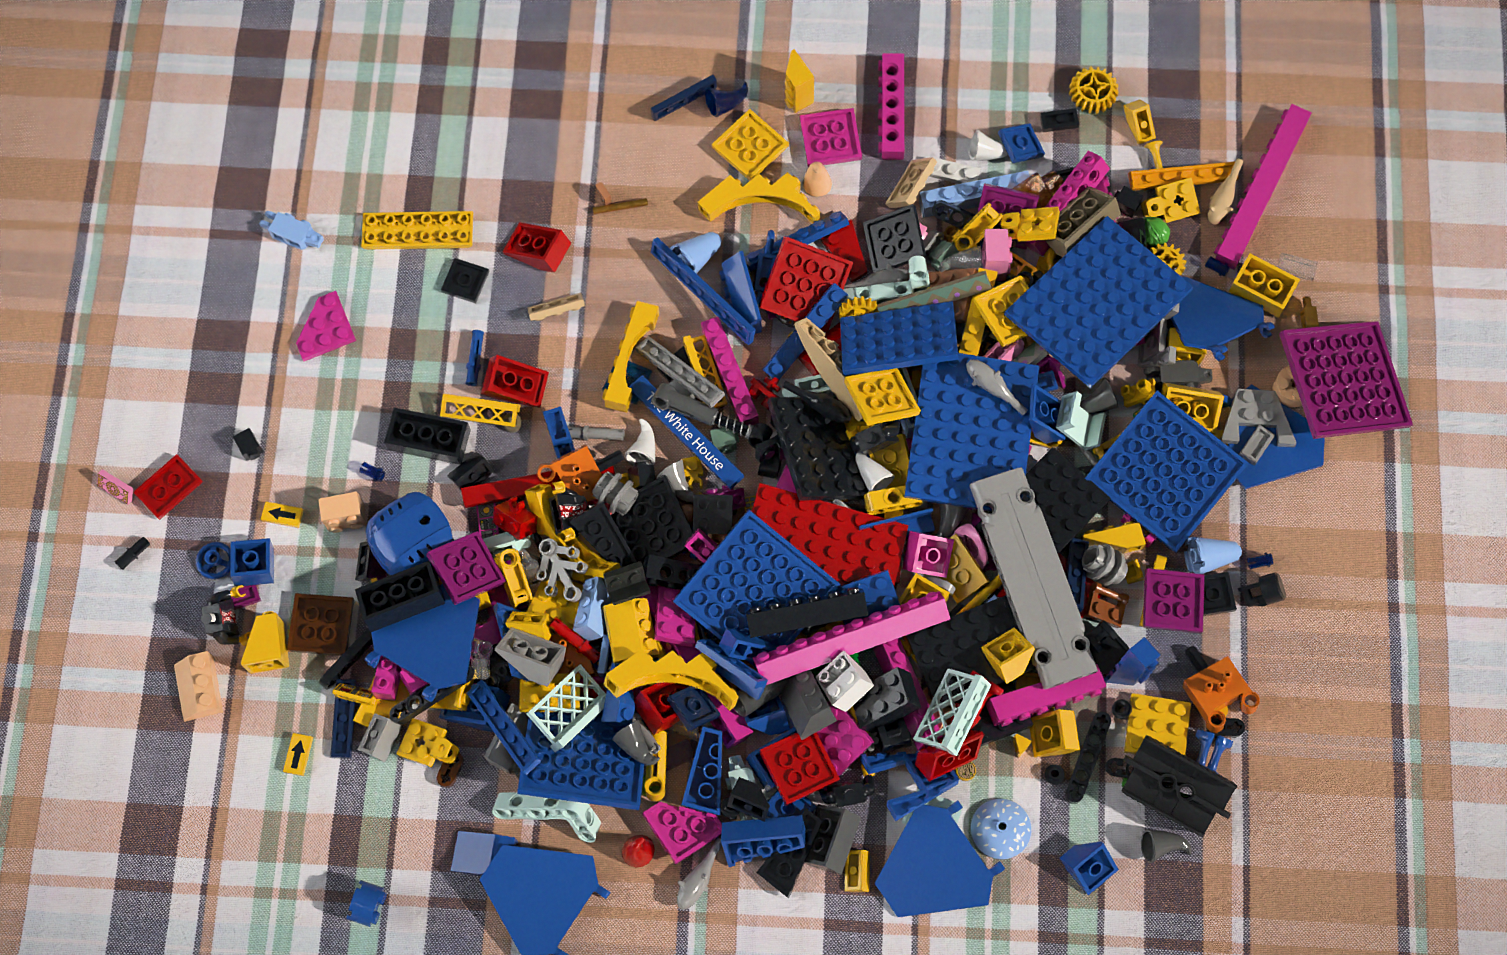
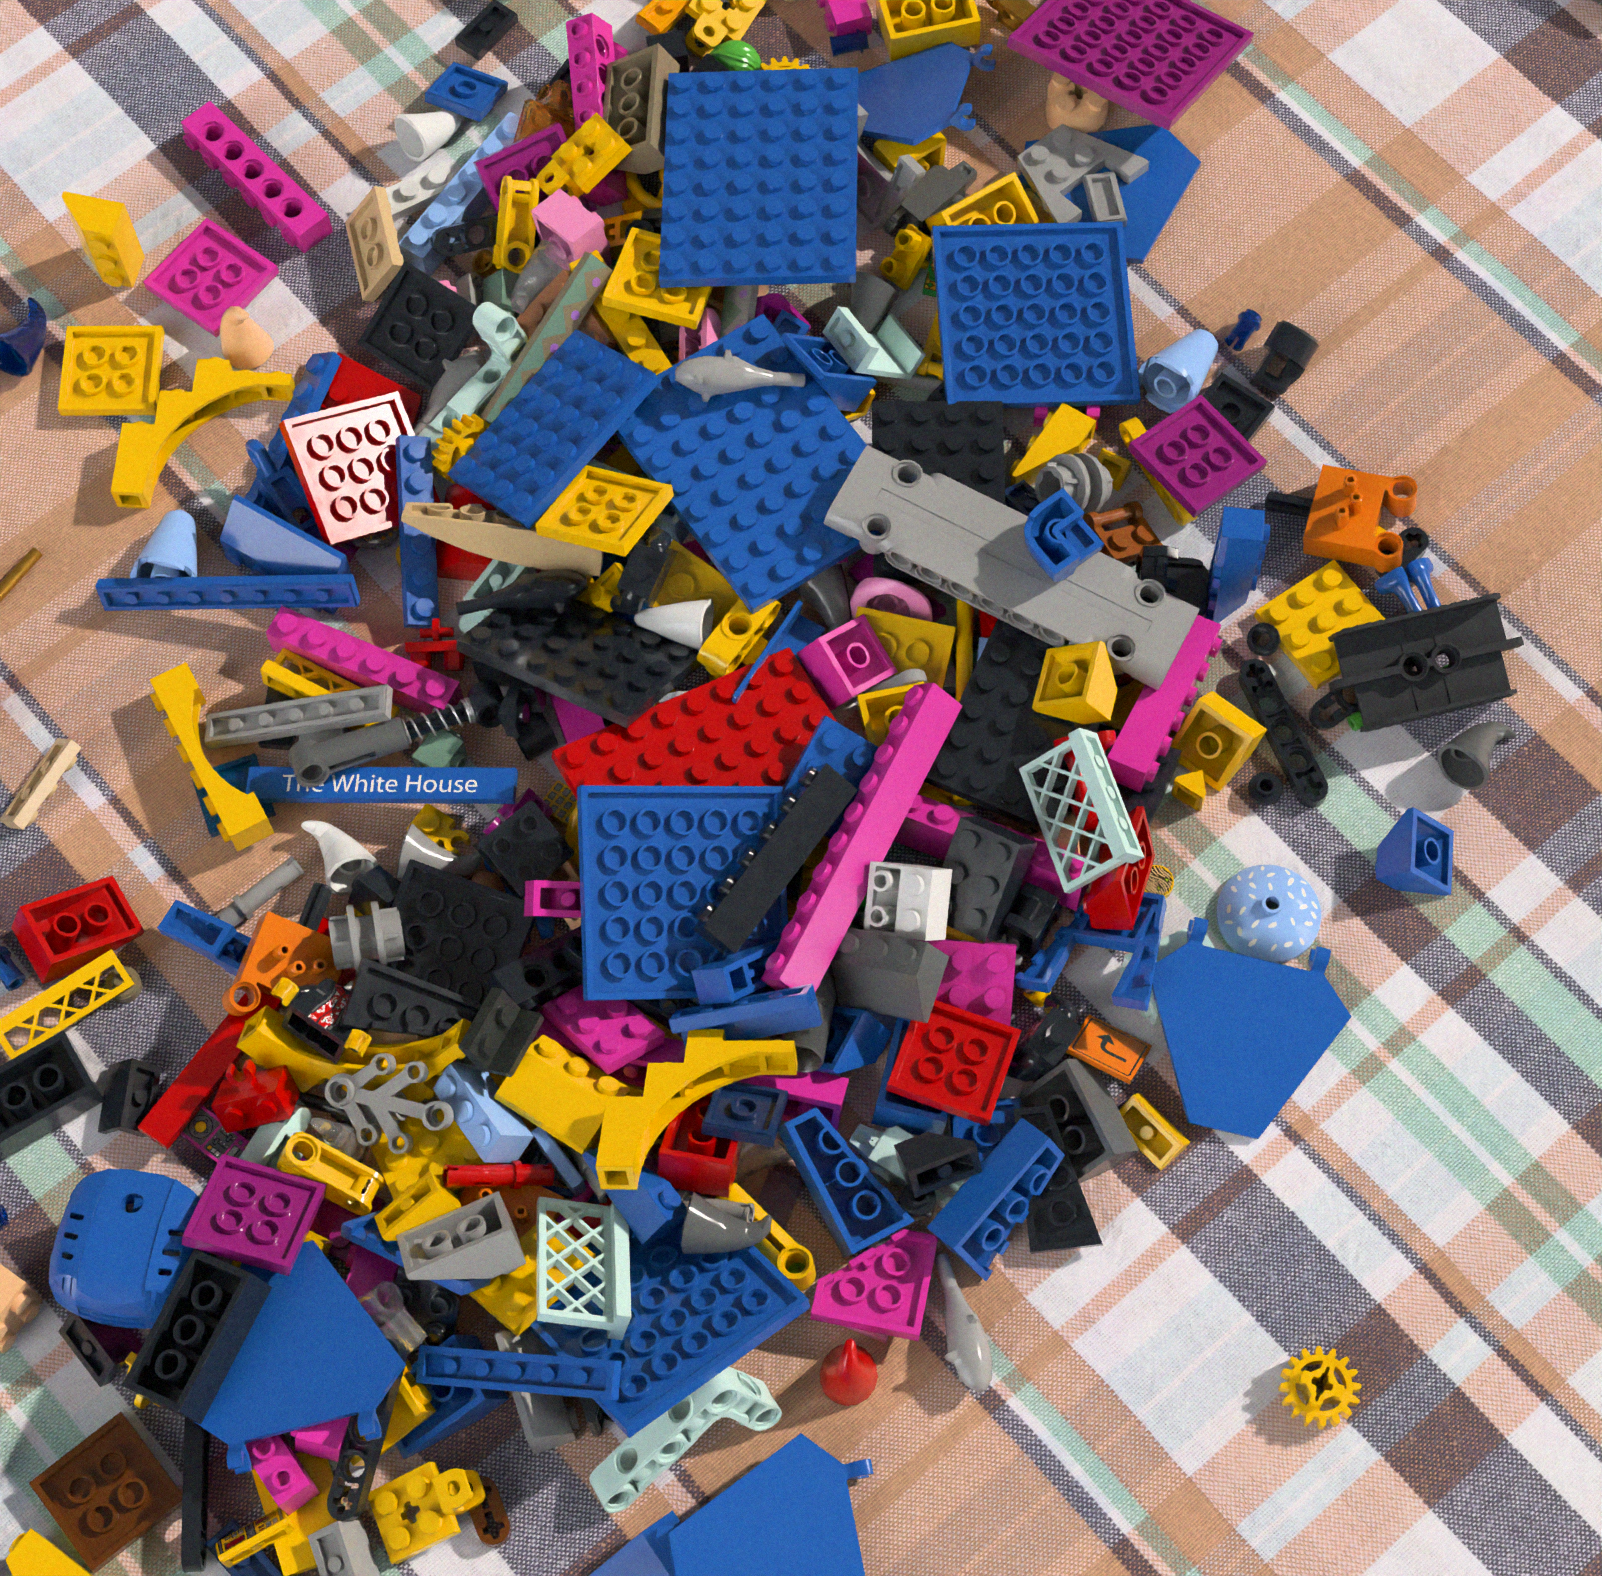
camera: 45 degrees left, 5 degrees down
none -> blue brick [1024,488,1104,582]
none -> orange piece [1066,1014,1152,1084]

